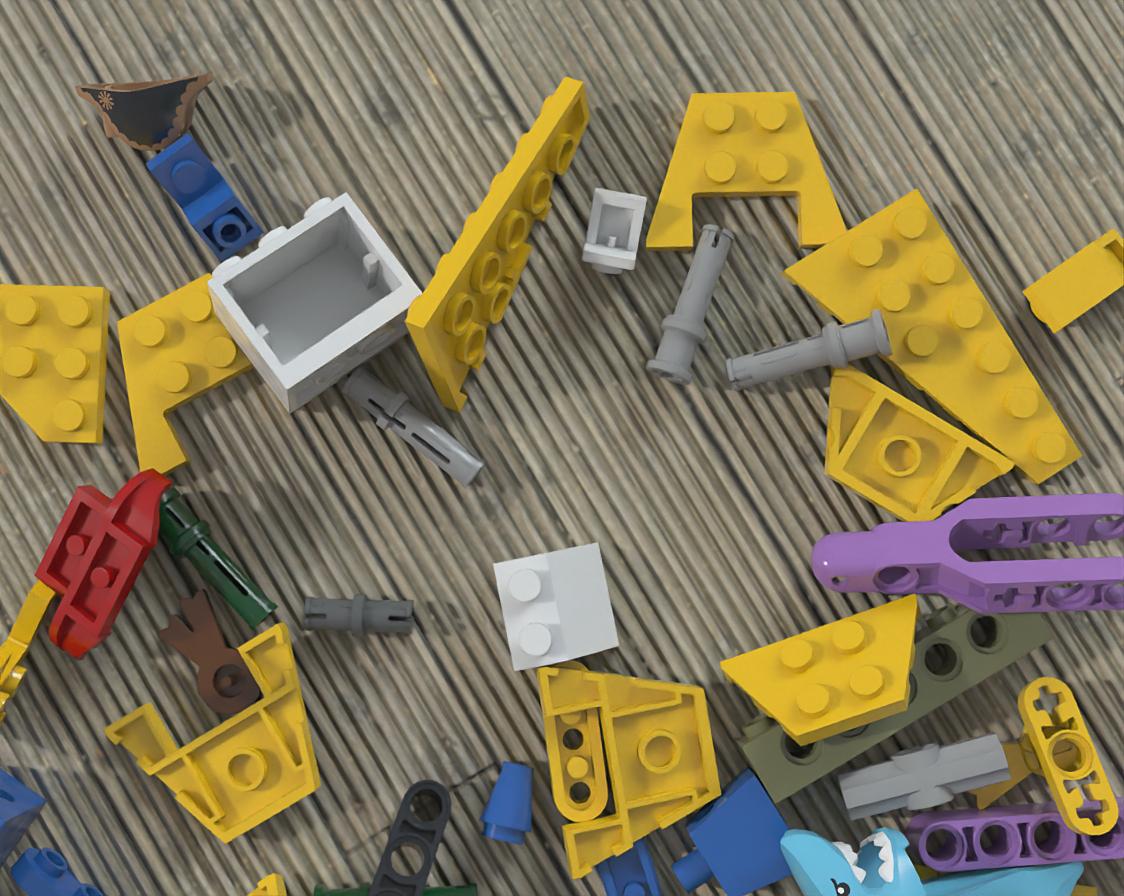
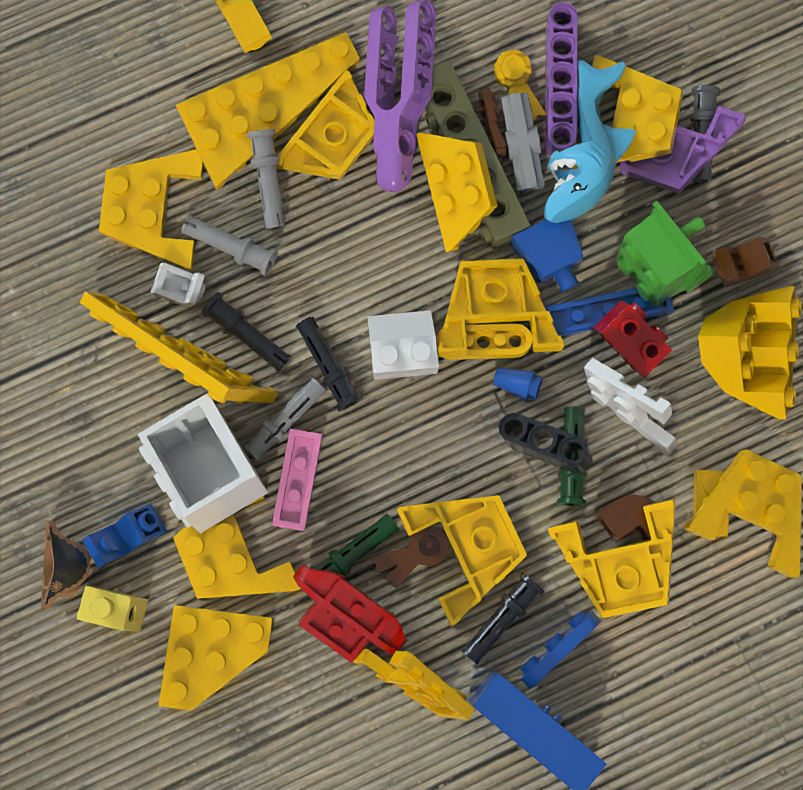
camera: 90 degrees left, 5 degrees down
dark grey pin [304,594,414,636] -> none
yellow beam [1018,677,1119,836] -> none
none -> light yellow torso [76,585,149,632]
none -> black pin [201,292,291,372]
none -> bright pink plate [272,429,322,532]
none -> black pin [296,317,363,412]
none -> black pin [461,572,545,665]
none -> reddish brown piece [474,88,506,164]

